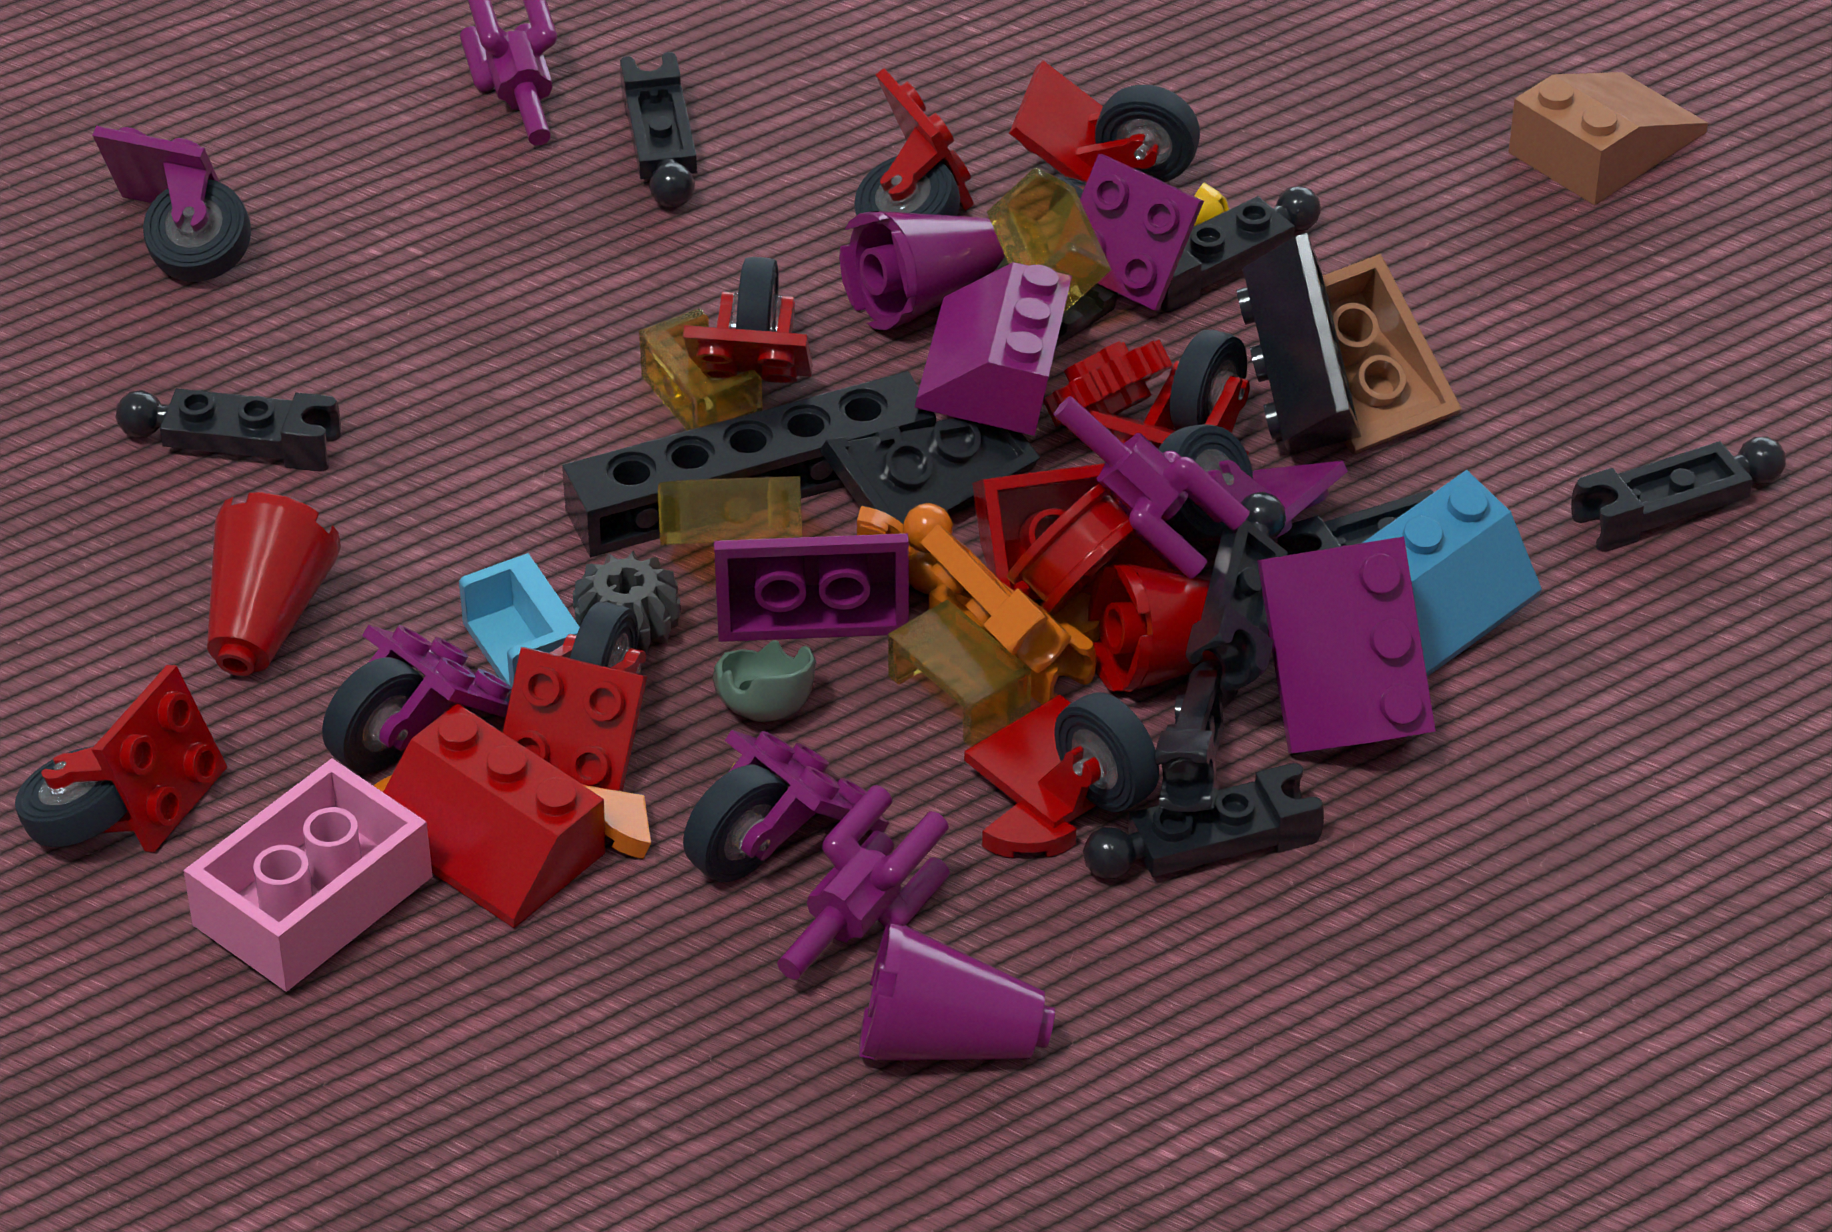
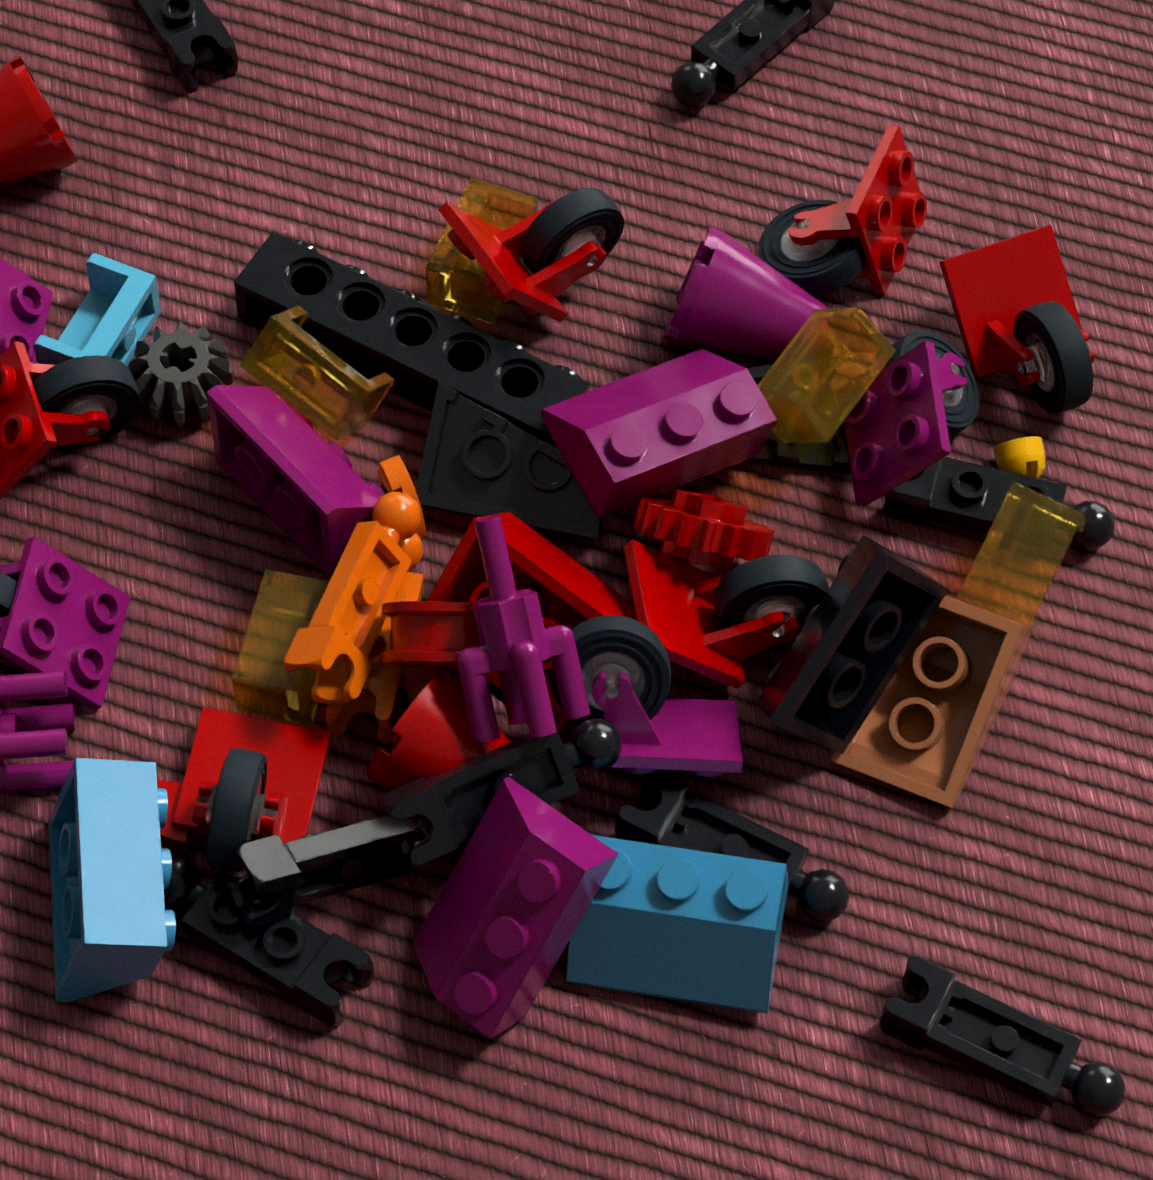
camera: 50 degrees right, 15 degrees up
sand green hair [713,640,816,722] -> none
none -> slope [48,758,176,1002]
none -> clear yellow panel [957,481,1087,635]

